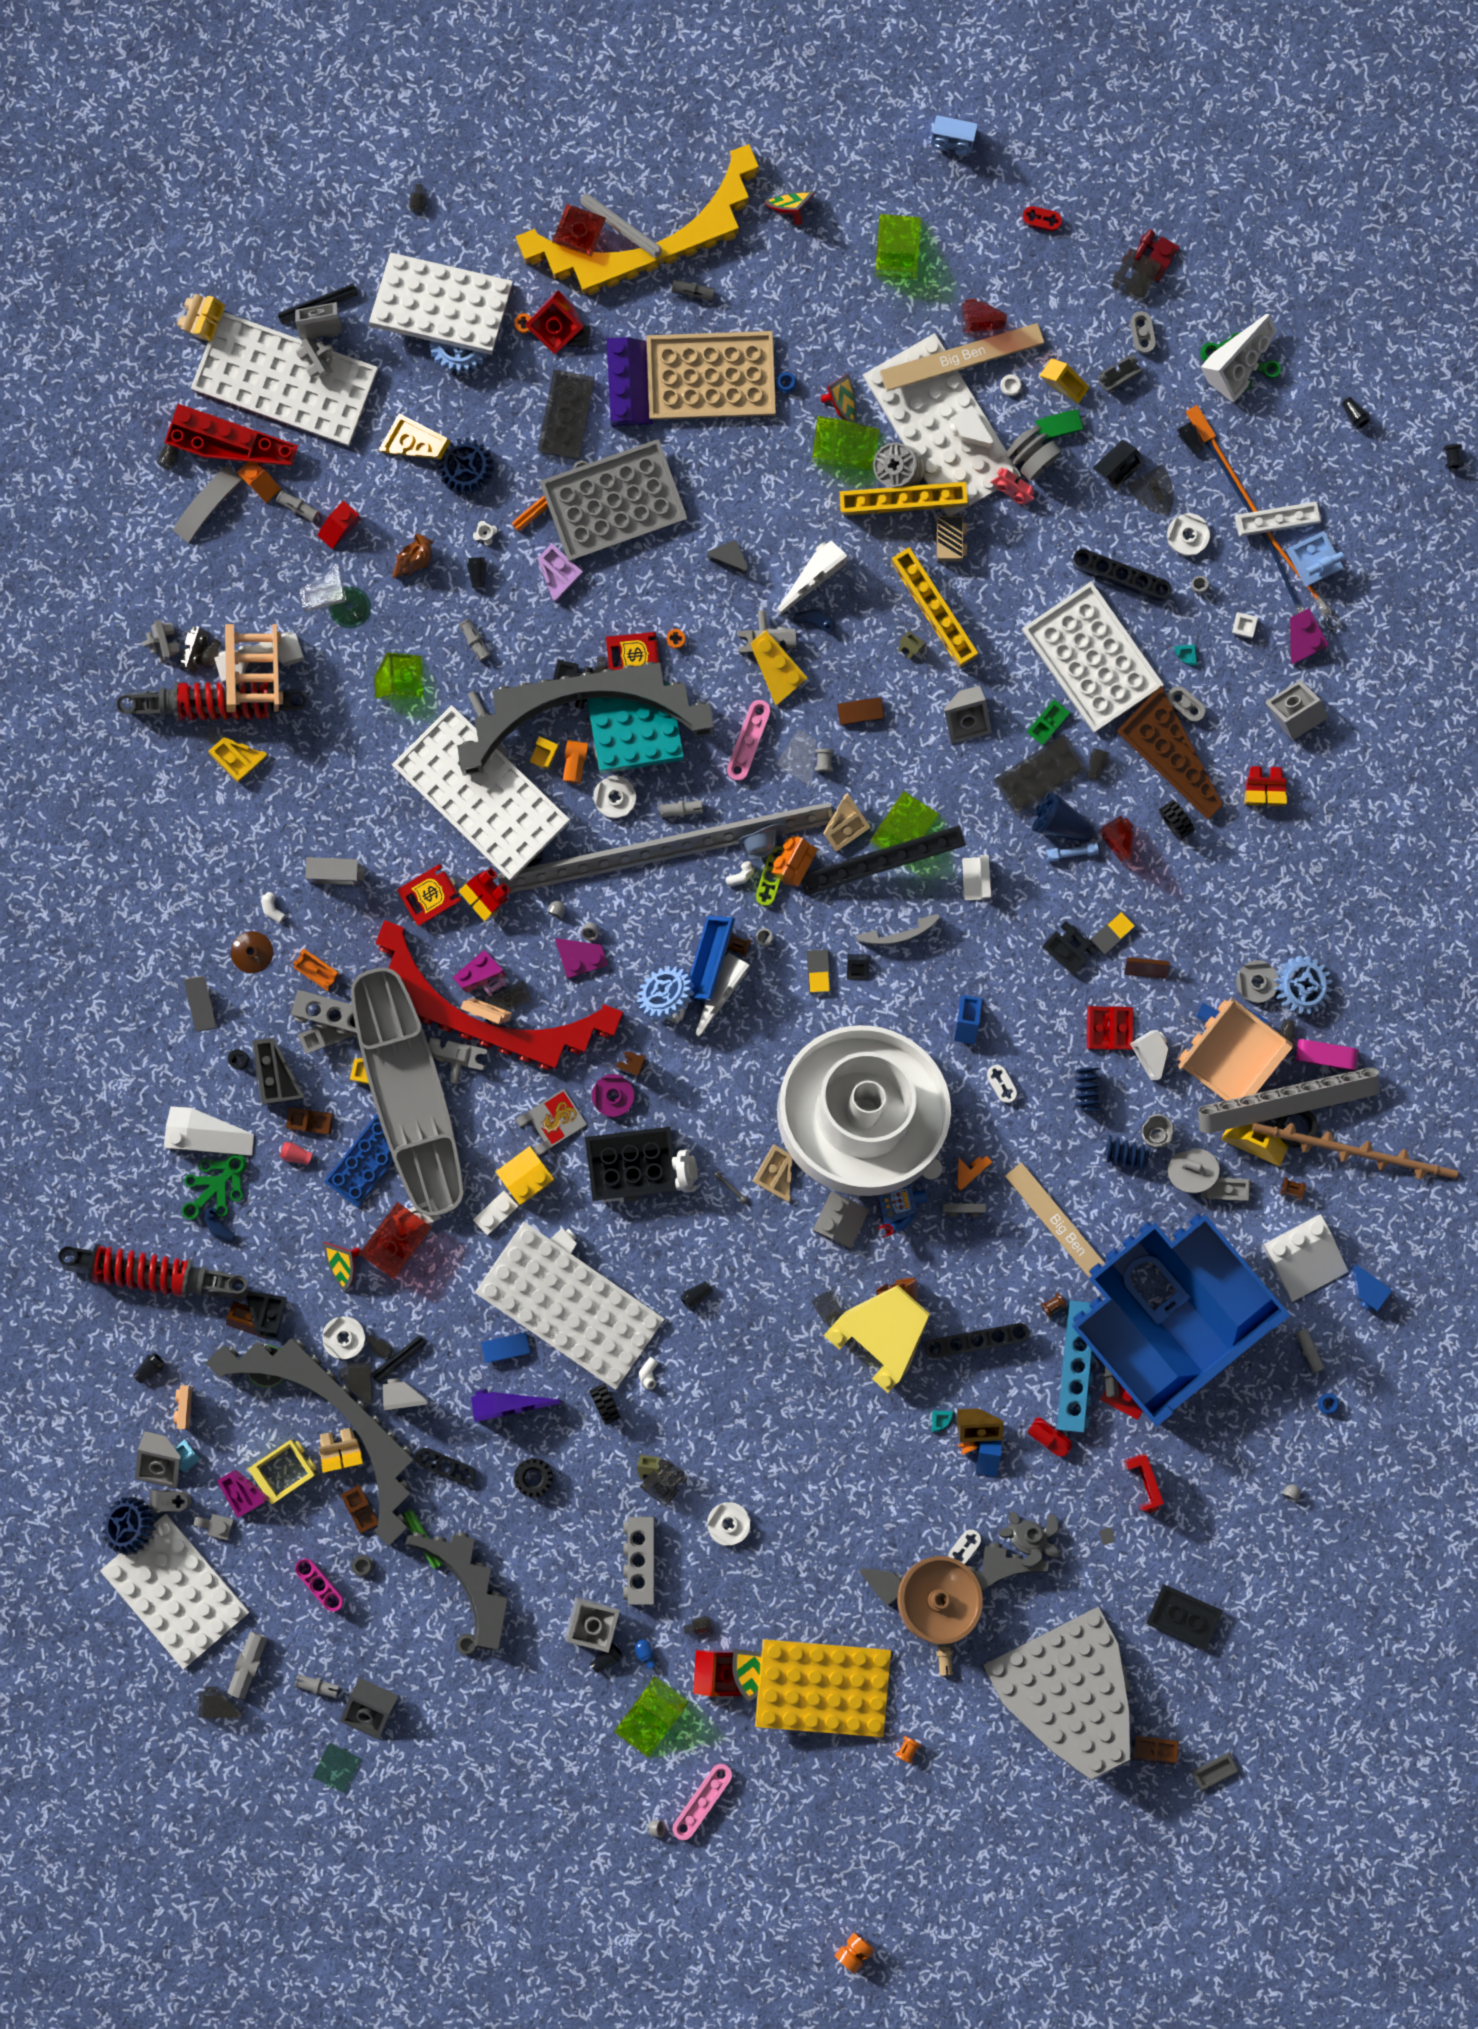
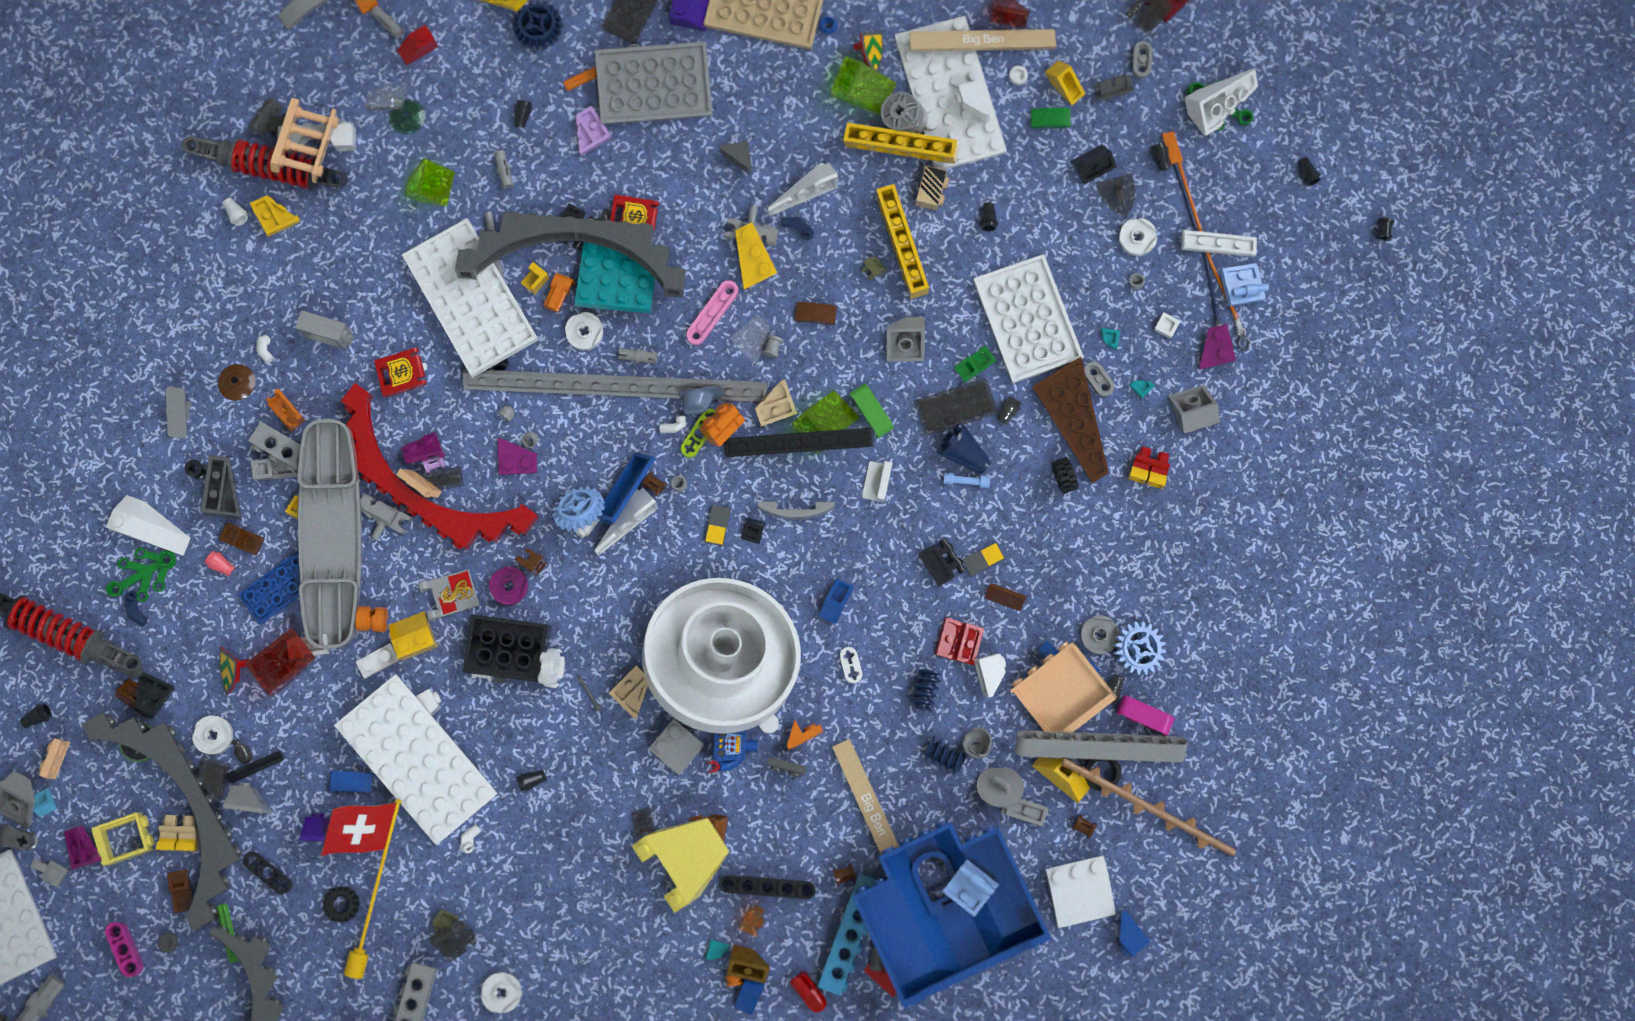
camera: 15 degrees right, 5 degrees down
light grey hips [142,620,179,662] -> none
dark orange hair [392,533,433,578] -> none
red hips [459,868,511,921] -> none
white plate [473,521,497,545] -> none
black tyre [589,1383,621,1426] -> none
orange bush [666,629,685,649] -> none
coral hinge [990,467,1035,505] -> none
light grey wheel [1005,425,1062,481] -> none
black beam [1072,549,1172,602] -> none
clear red slope [1099,815,1134,866] -> none
light grey pin [1295,1328,1325,1373] -> none
none -> white cone [223,198,248,226]
none -> red flag [321,799,402,979]
none -> orange wheel [355,606,388,633]
none -> clear orange brick [739,905,765,937]
none -> bright green beam [849,383,894,439]
none -> light blue plate [942,860,999,917]
none -> black cone [979,202,998,232]
none -> teal tile [1128,380,1156,399]

